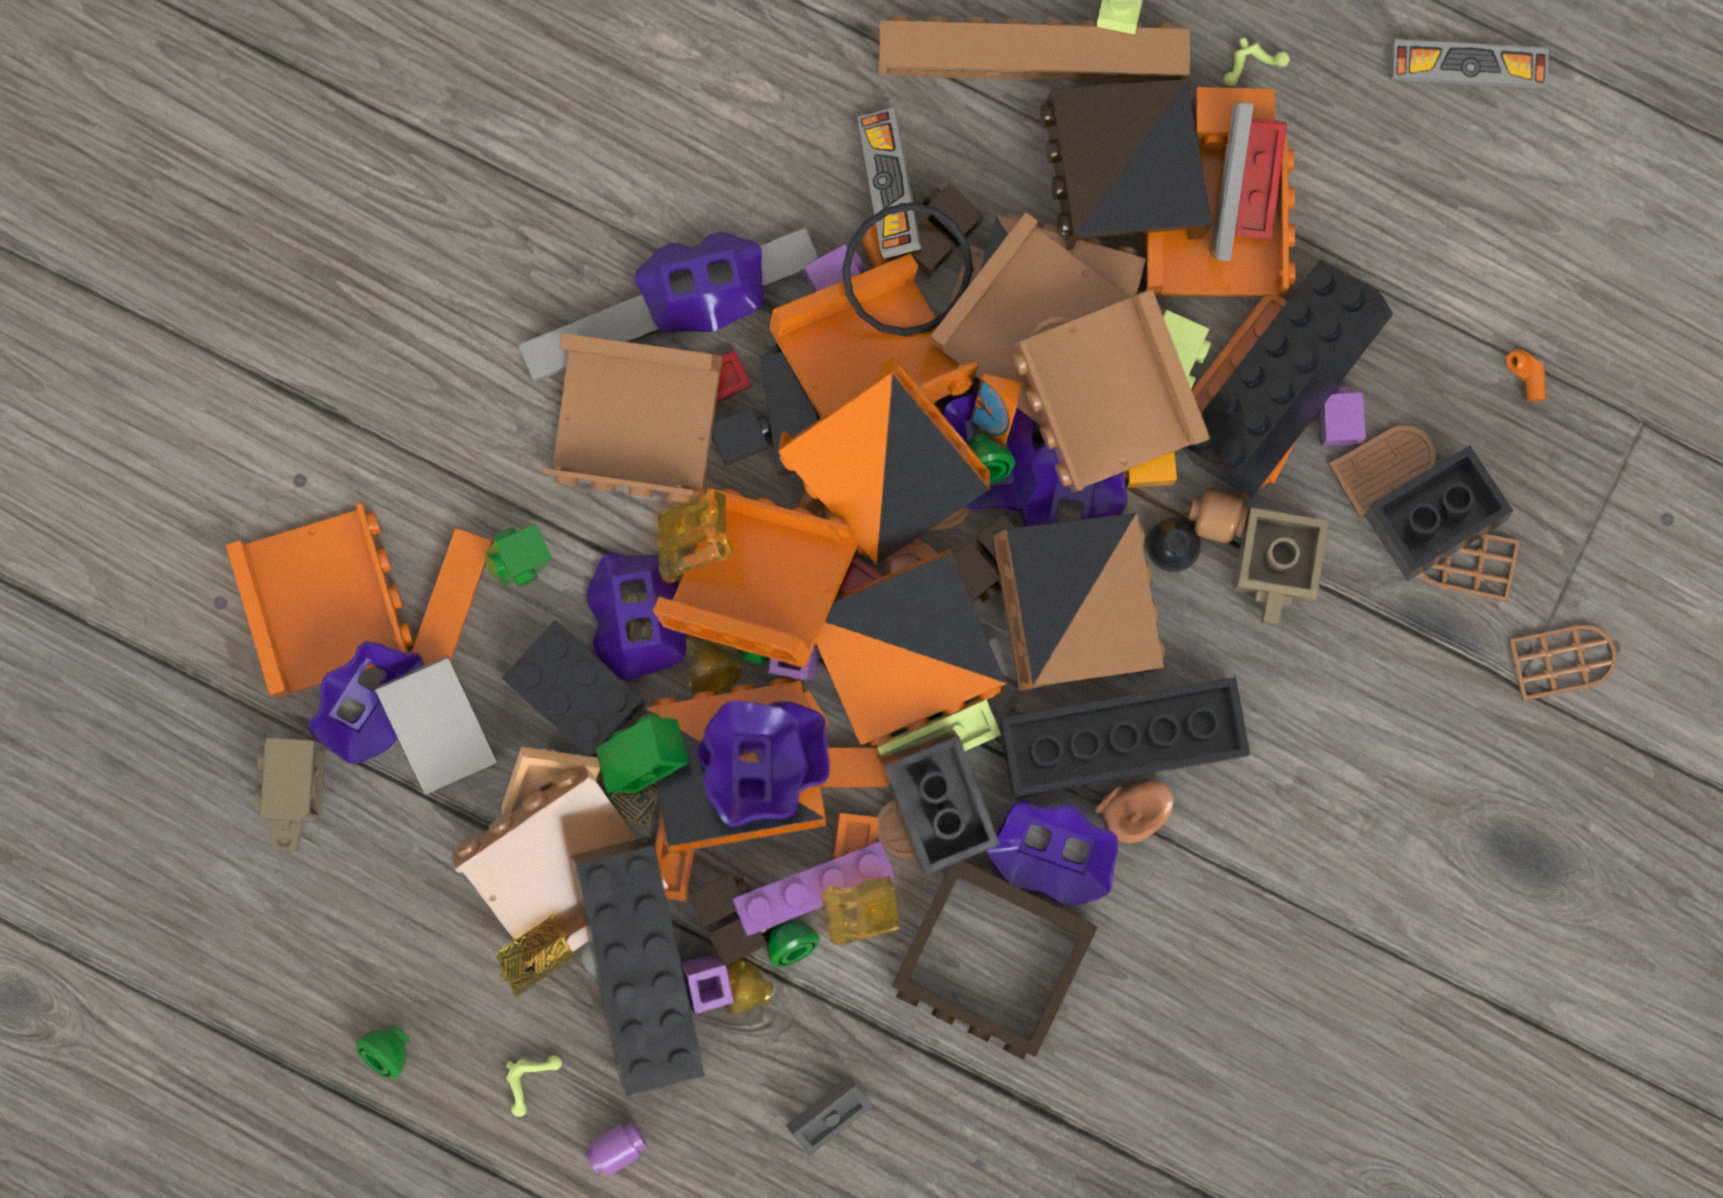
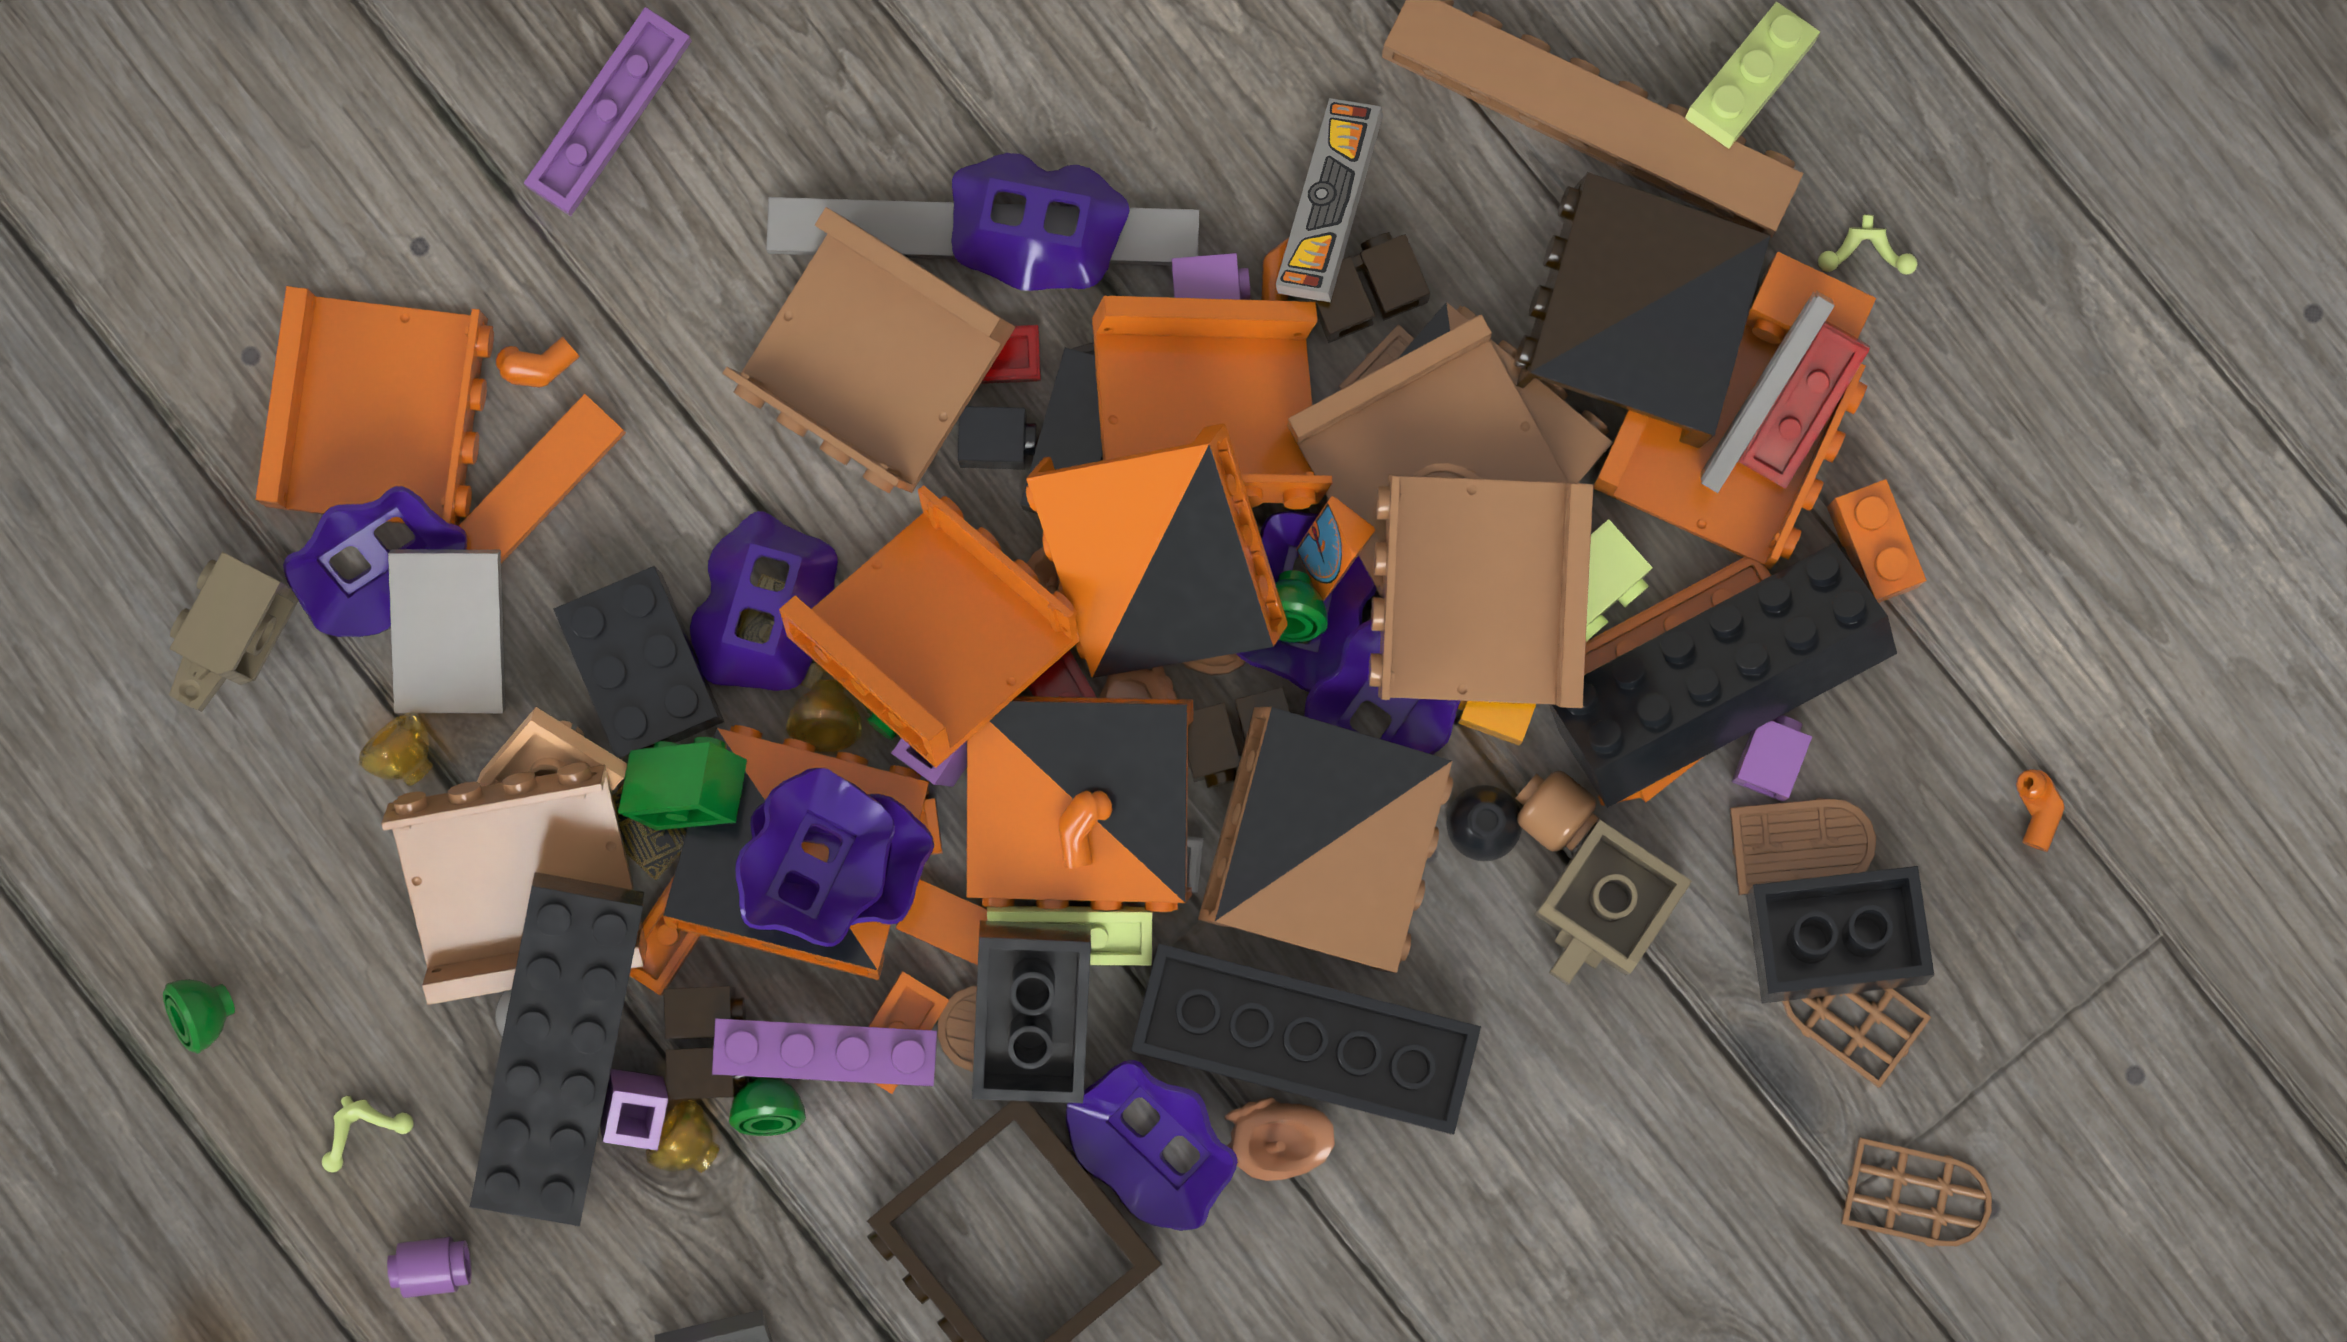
camera: 30 degrees right, 0 degrees up
green brick [485,524,553,587] -> none
clear yellow piece [495,915,575,997] -> none
clear yellow plate [658,490,732,583] -> none
clear yellow plate [821,876,900,946] -> none
black piece [842,202,973,336] -> none
tile [1391,39,1549,89] -> none
none -> clear yellow brick [359,713,433,786]
none -> orange arm [496,336,580,388]
none -> medium lavender plate [524,7,692,217]
none -> orange arm [1058,791,1112,868]
none -> orange brick [1827,479,1927,603]

